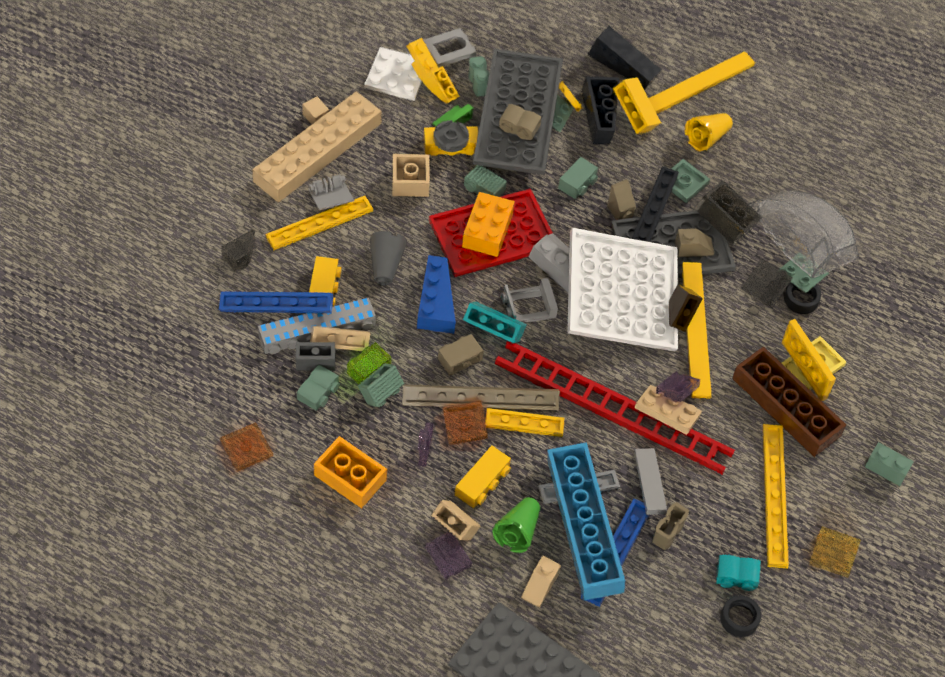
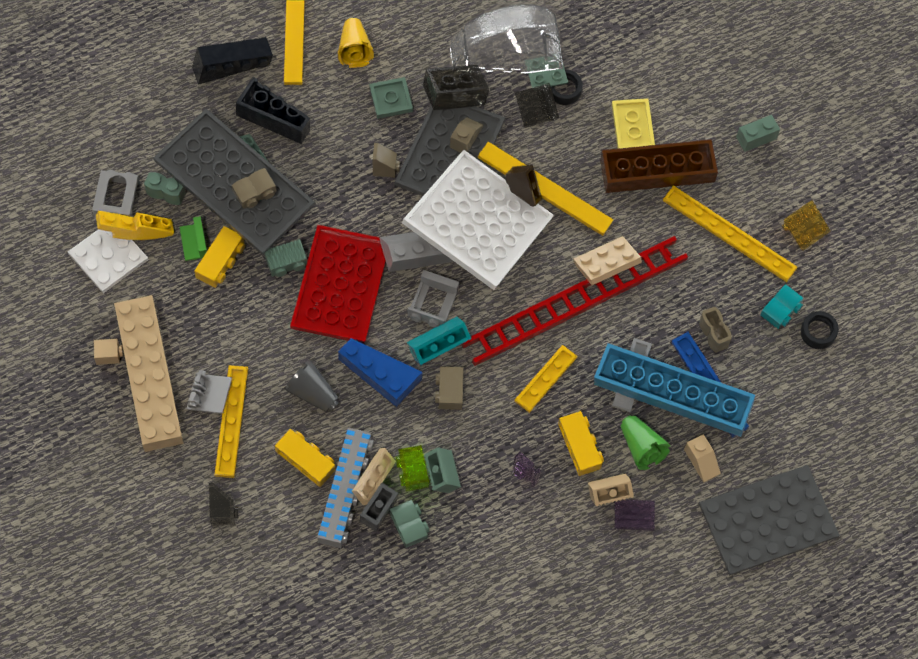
camera: 55 degrees left, 10 degrees up
blue plate [219,292,334,313] -> none
clear orange plate [220,422,273,472] -> none
light orange brick [314,436,387,509] -> none
tan brick [392,154,430,197] -> none
dark tan plate [402,385,560,410] -> none
dark grey tile [433,120,469,152] -> none
clear orange plate [443,401,488,445] -> none
light orange brick [462,192,515,257] -> none
sand green brick [558,157,598,200] -> none
yellow tile [559,81,583,112] -> none
yellow brick [613,78,661,134] -> none
black tile [632,166,679,242] -> none
light grey tile [634,448,667,515] -> none
plate [656,371,700,402] -> none
yellow tile [781,319,836,401] -> none

